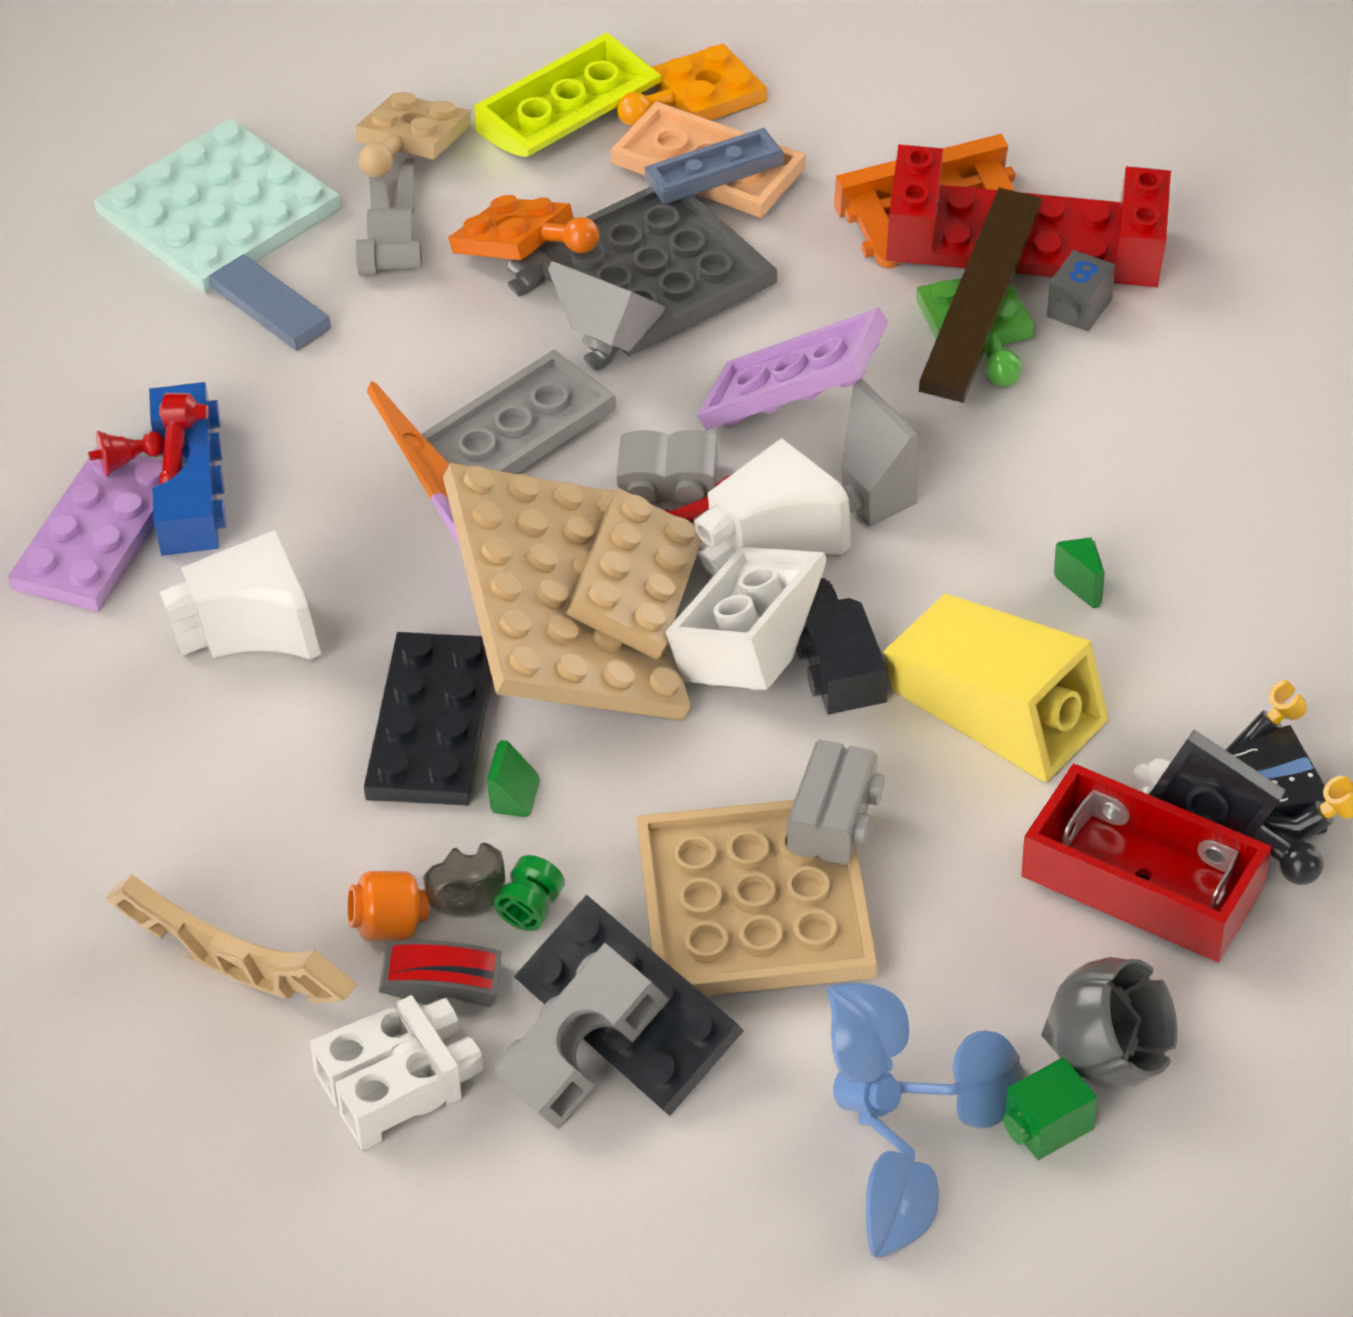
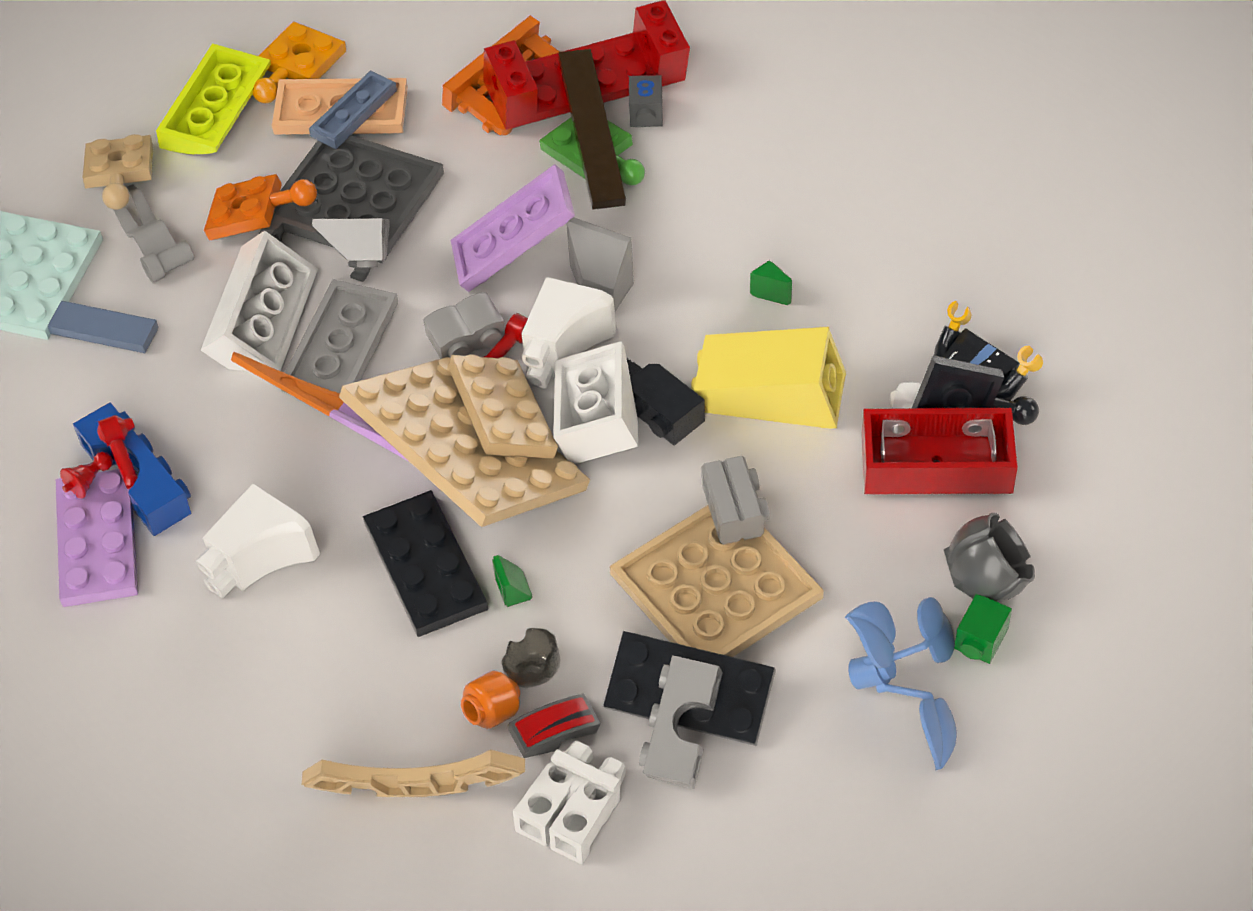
camera: 30 degrees left, 5 degrees up
green wheel [493,855,565,931] -> none
none -> white slope [201,230,318,372]

